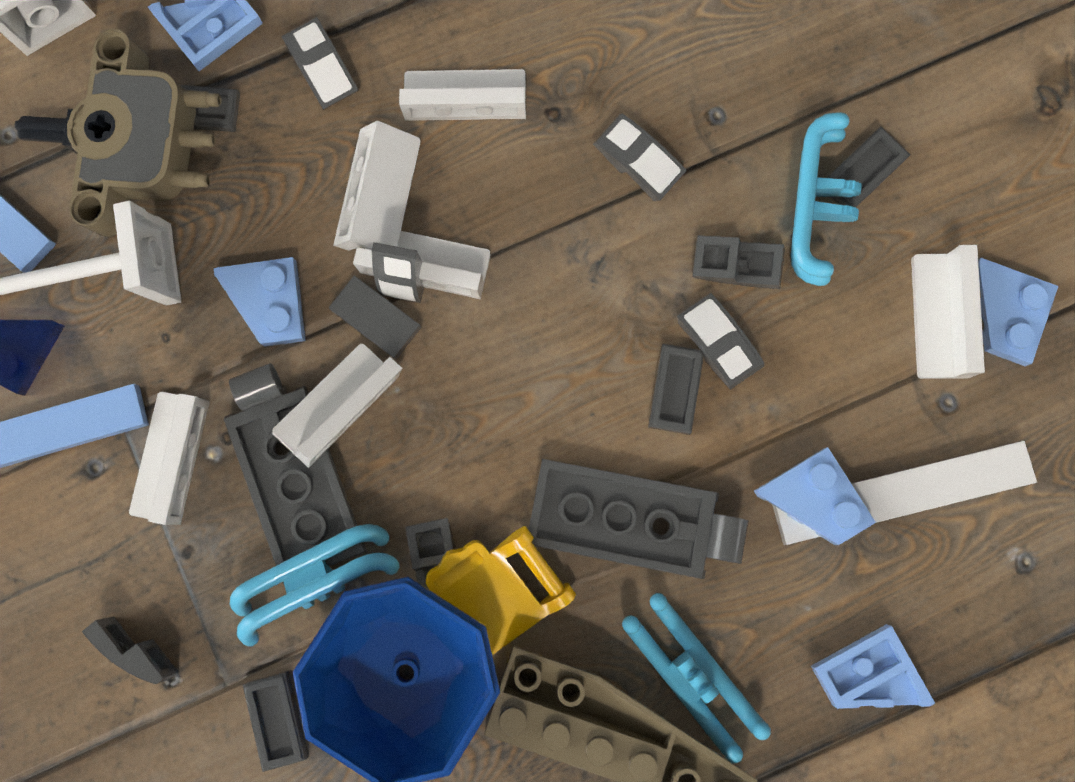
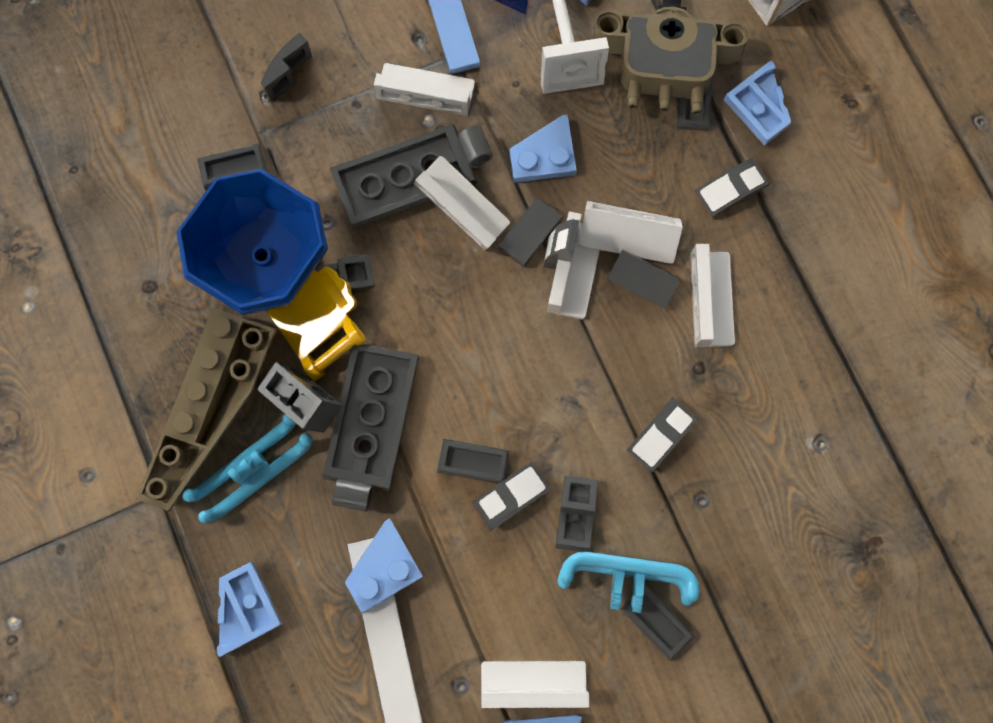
camera: 80 degrees right, 5 degrees down
medium azure piece [230,524,400,646] -> none
none -> dark grey brick [257,362,343,433]
none -> dark grey tile [607,249,681,309]

